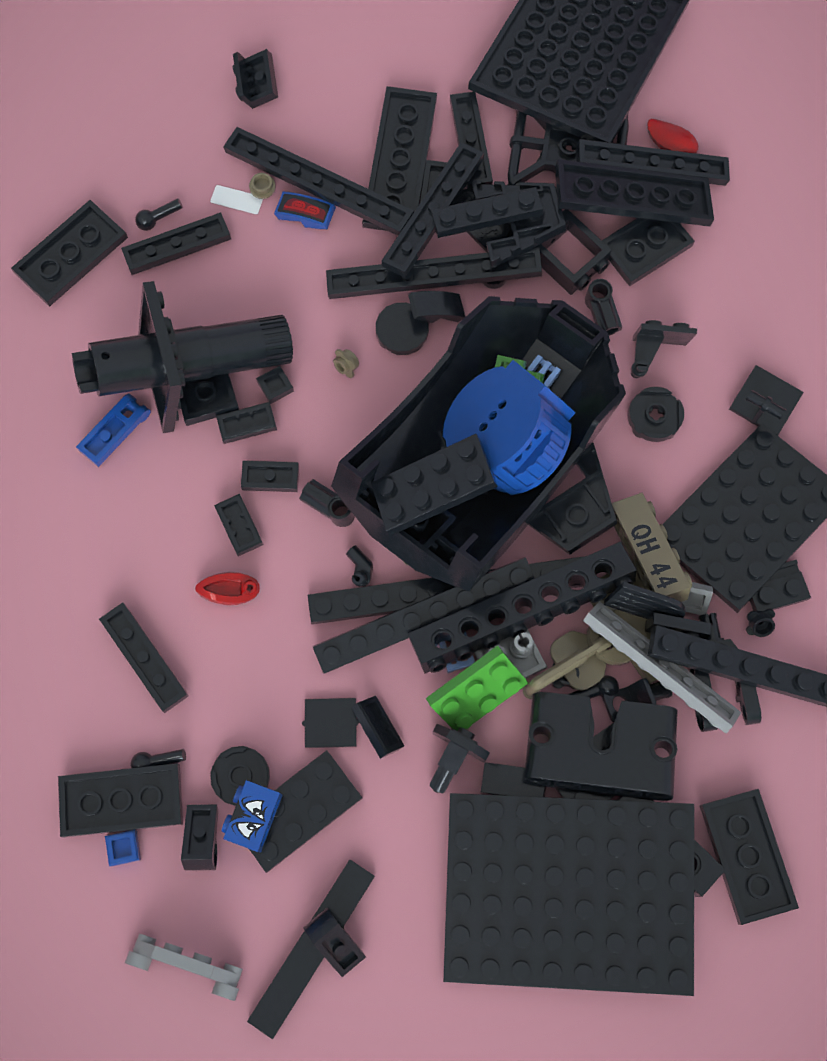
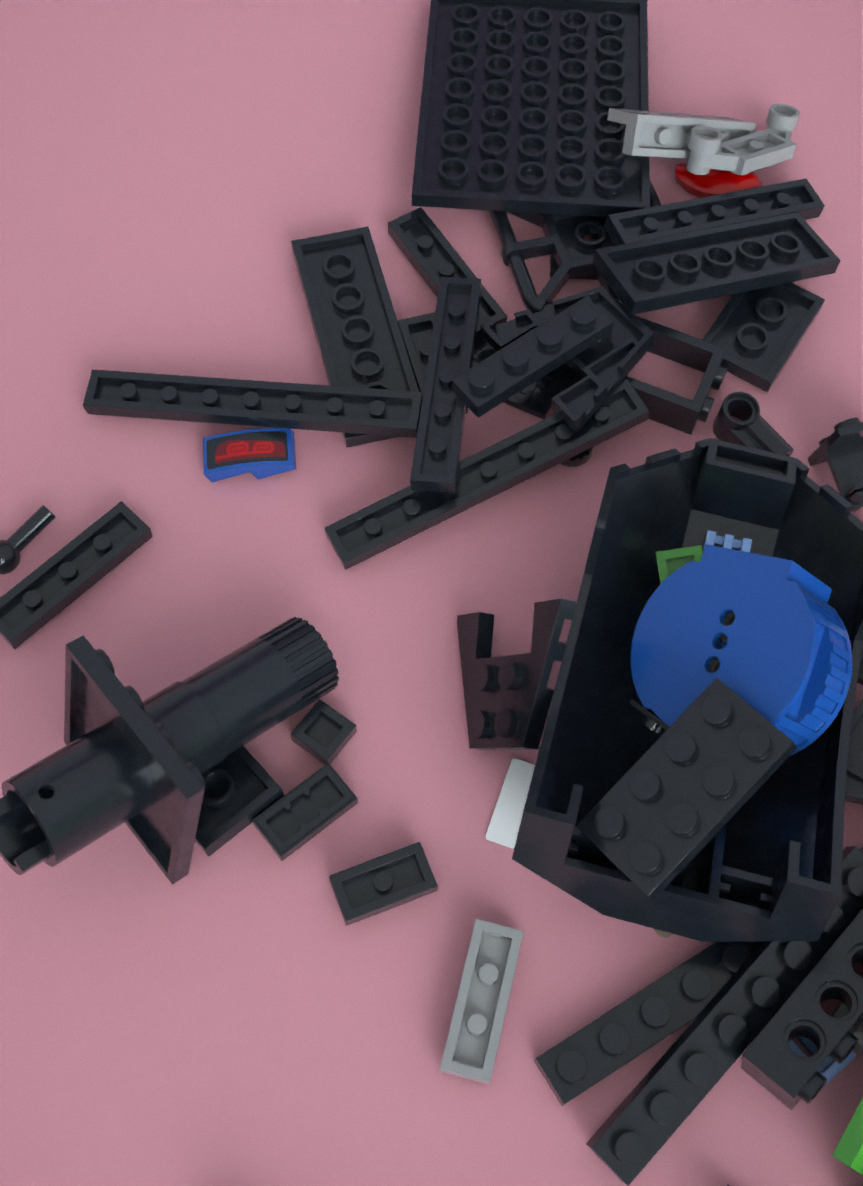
camera: 25 degrees left, 10 degrees down
blue plate [76,393,151,467] -> none
red arm [195,572,260,605] -> none
white sticker [210,185,263,214] -> none
black plate [214,494,264,556] -> none
black bracket [232,49,278,109] -> none
dark tan plate [249,173,276,199] -> none
black piece [299,479,355,527] -> none
dark tan plate [333,349,359,378] -> none
black arm [346,545,373,587] -> none
black tile [376,303,429,355] -> none
black slope [408,291,466,323] -> none
none -> light grey plate [440,919,524,1084]
none -> black wing [457,599,576,750]
none -> light grey fence [607,108,756,159]
none -> light grey plate [686,104,800,175]

